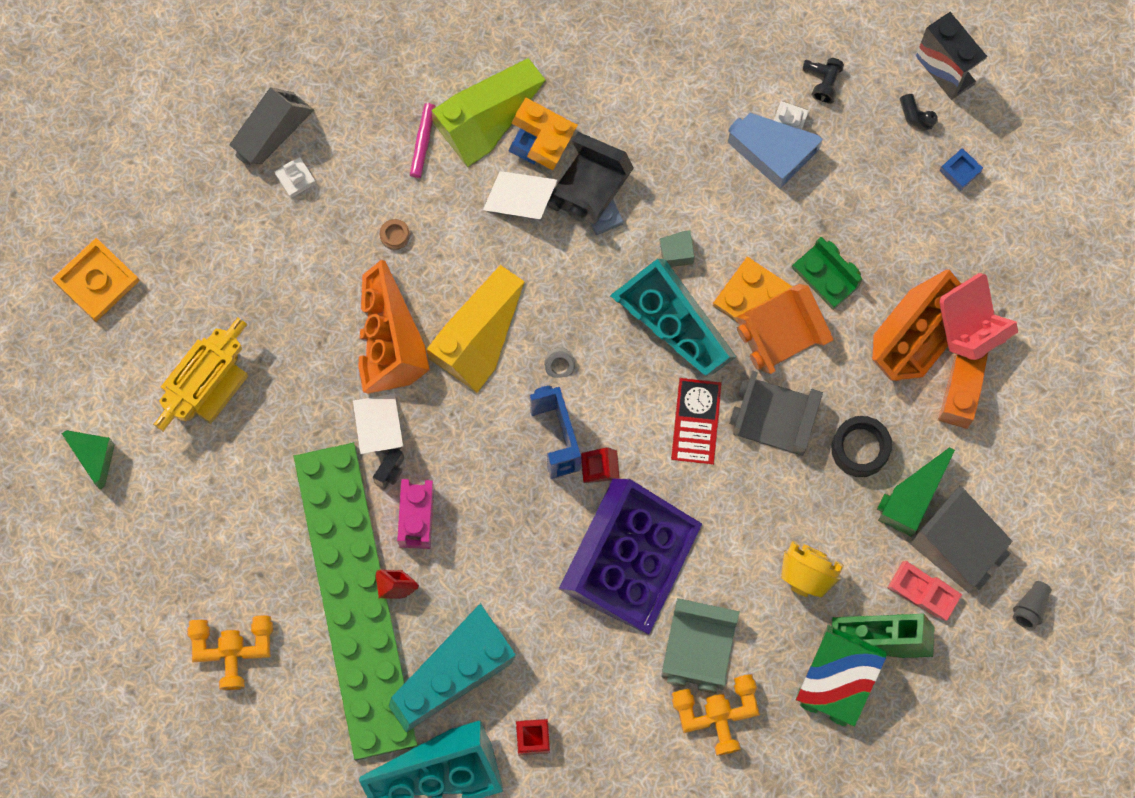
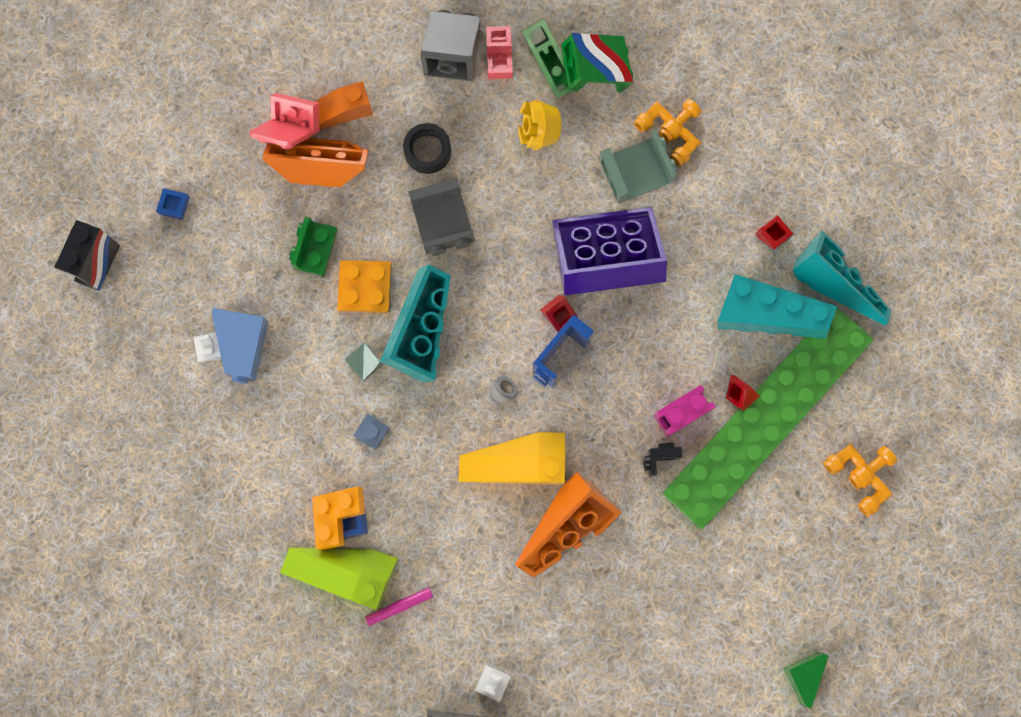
camera: 120 degrees left, 5 degrees up
yellow piece [153,317,248,432] -> none
white sticker [353,393,403,454] -> none
medium nougat tile [379,219,410,250] -> none
white sticker [483,171,557,219] -> none
black panel [547,132,634,224] -> none
sticker [671,378,722,465] -> none
orange panel [736,284,834,374] -> none
black piece [802,58,844,104] -> none
green slope [876,447,955,537] -> none
black arm [899,94,938,130] -> none

